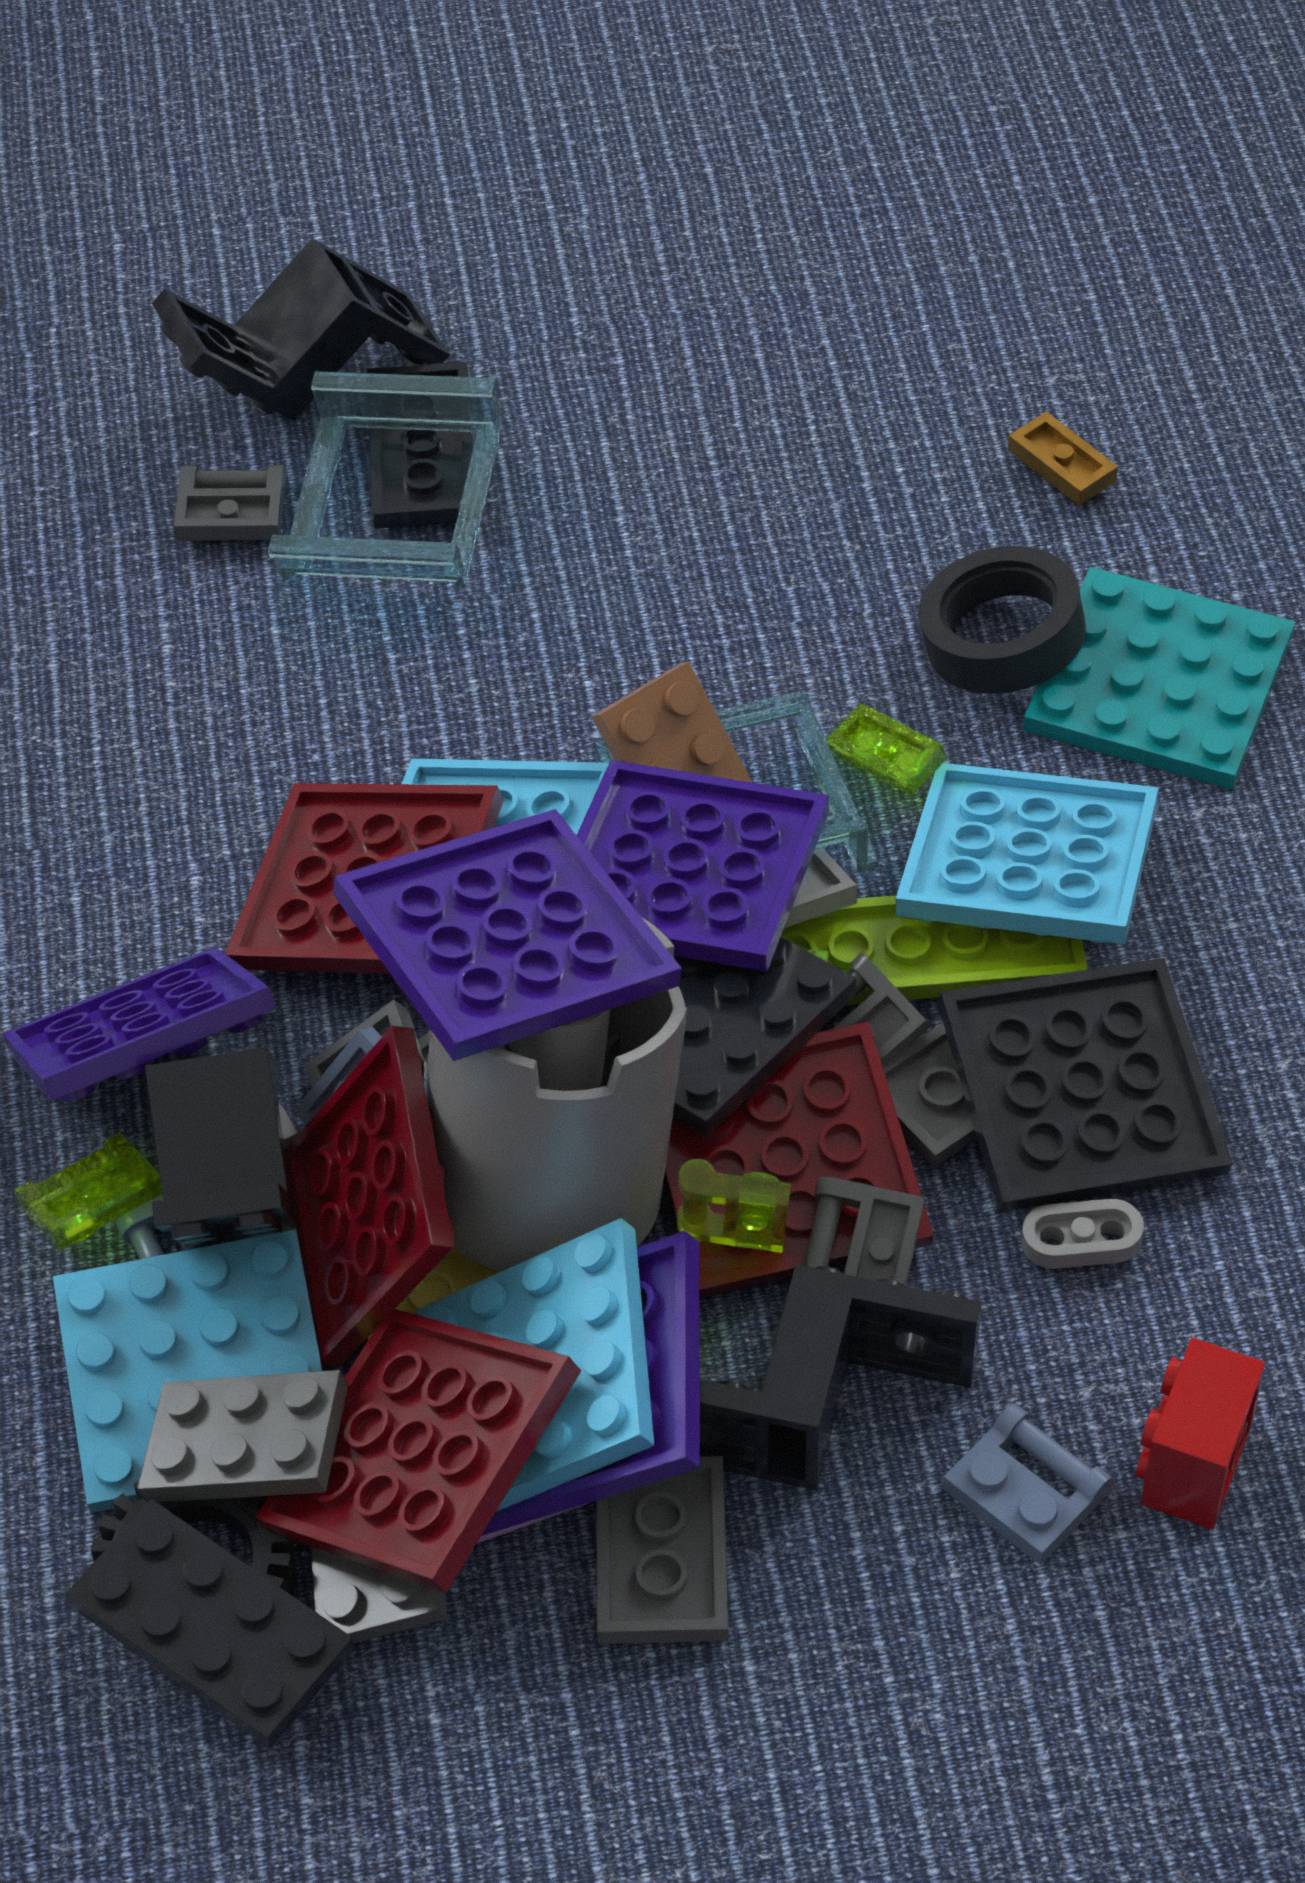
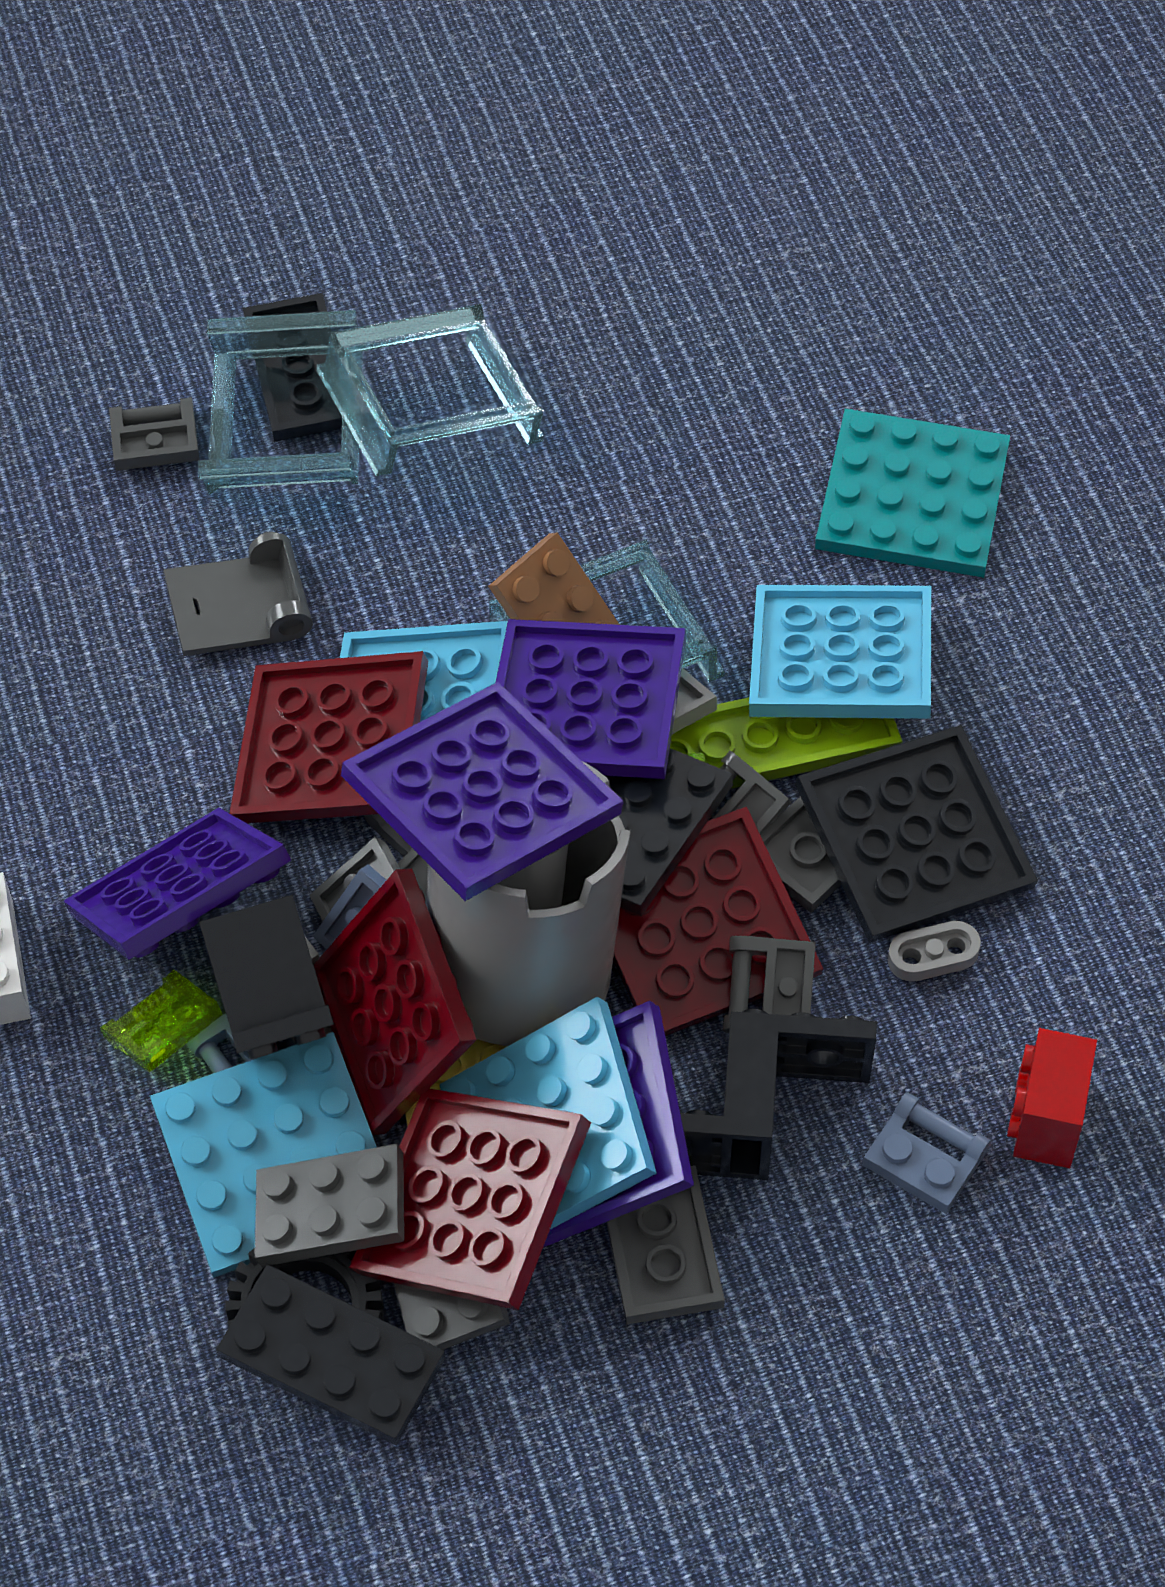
camera: 10 degrees left, 5 degrees up
black bracket [152,238,450,420] -> none
clear neon green plate [676,1159,791,1253] -> none
clear neon green plate [826,703,947,796] -> none
black tyre [918,546,1086,694] -> none
pearl gold plate [1008,411,1118,506] -> none
none -> dark grey door [163,532,313,656]
none -> clear light blue piece [316,304,544,477]

